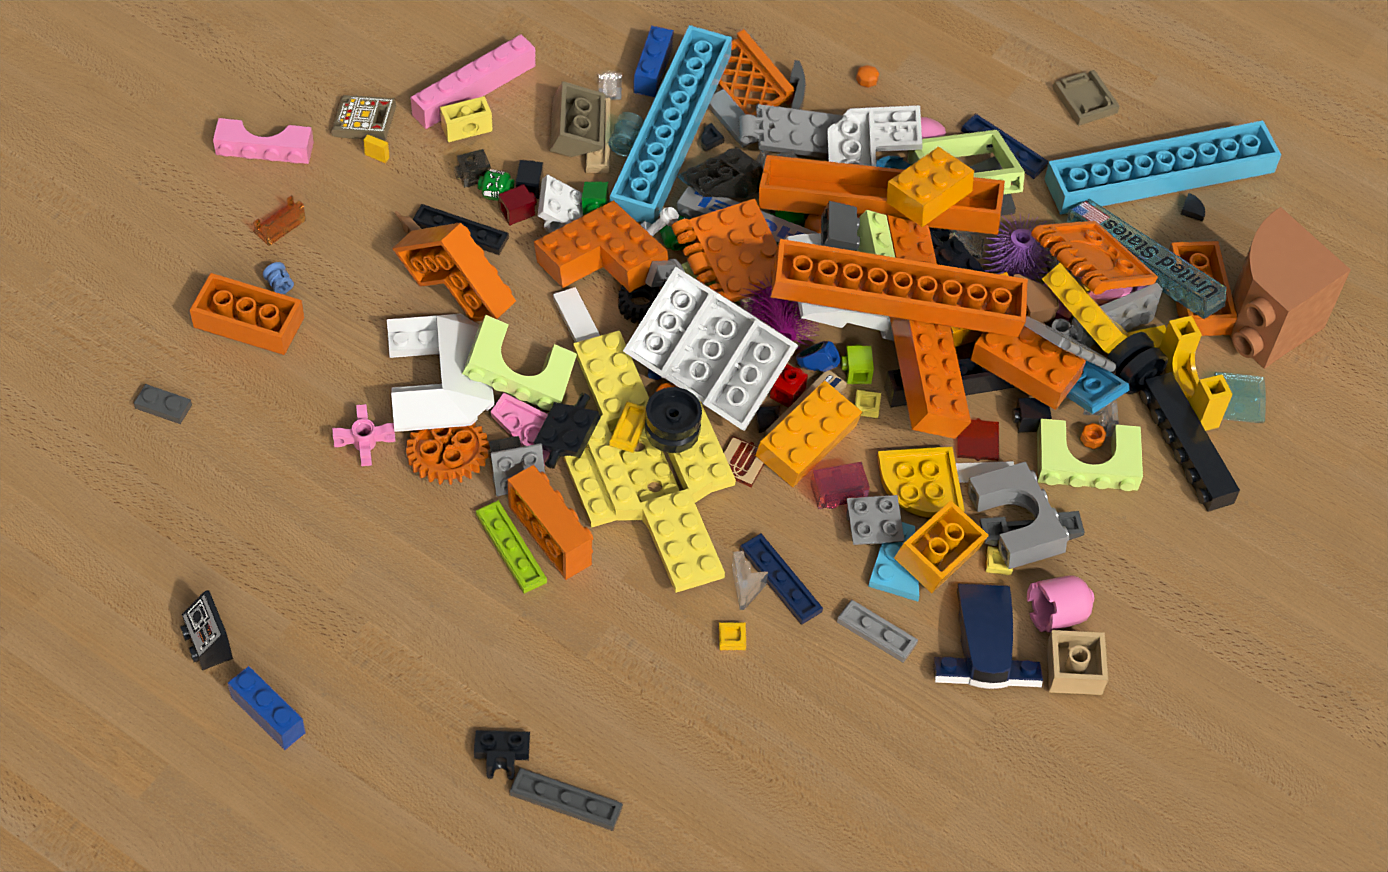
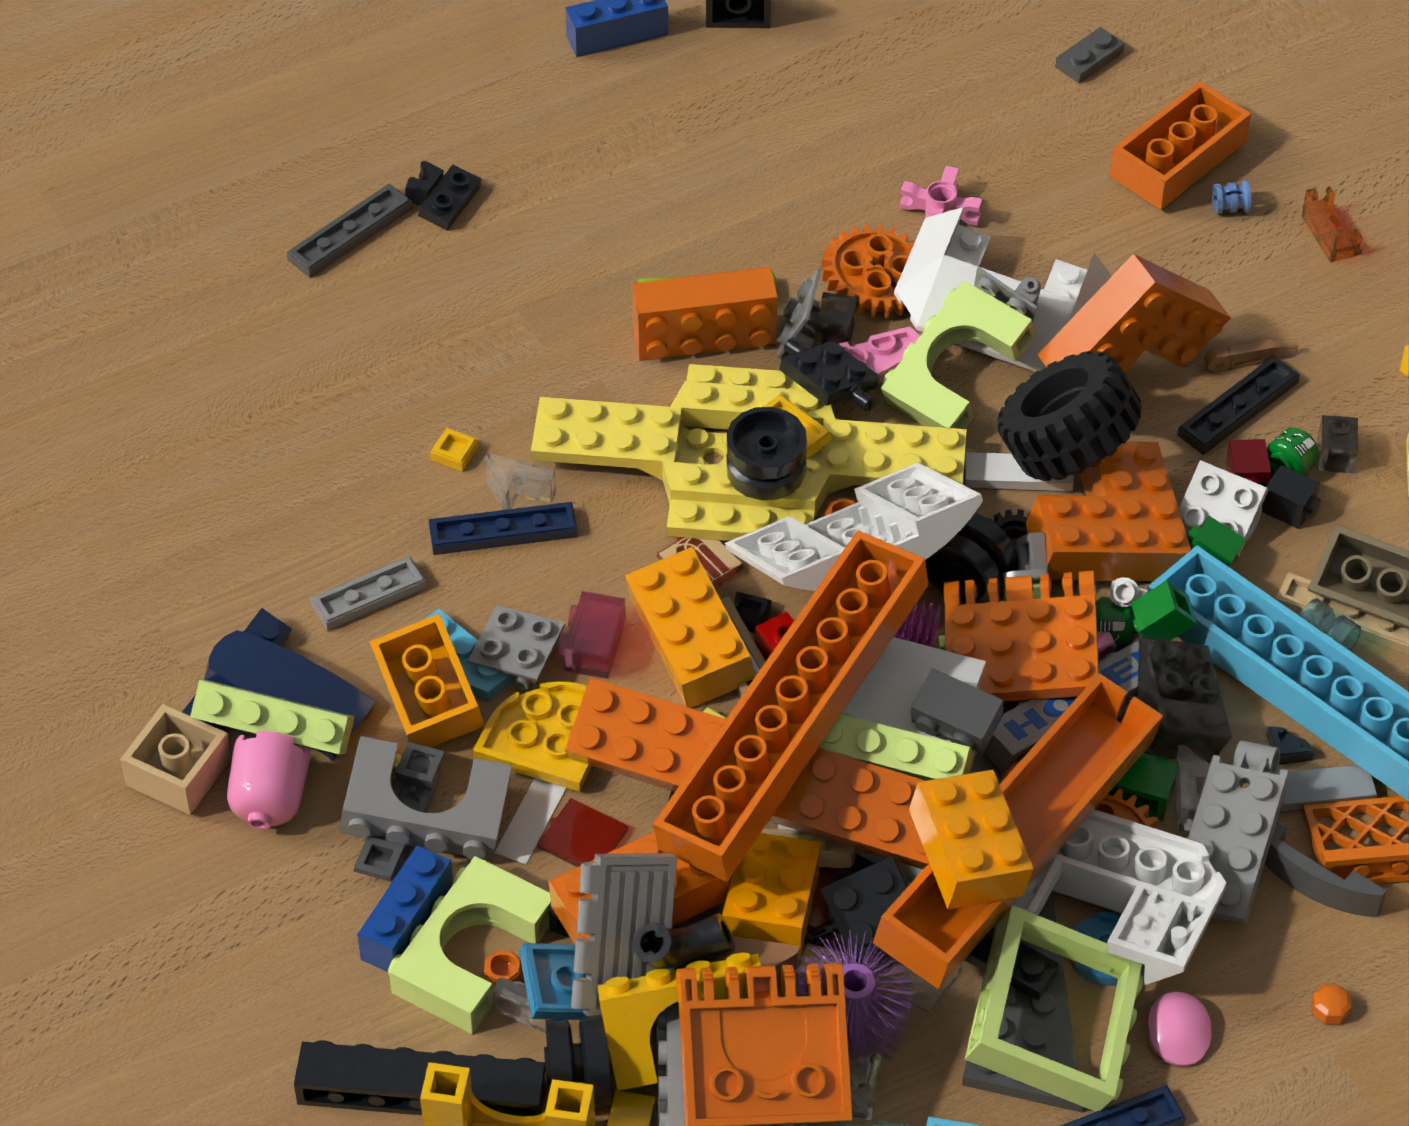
camera: 120 degrees right, 5 degrees down
none -> yellowish green brick [190,680,355,754]
none -> blue brick [357,845,453,972]
none -> black cylinder [632,913,735,970]
none -> light grey hinge [974,267,1041,322]
none -> black tyre [997,351,1142,481]
none -> green brick [1131,580,1197,647]

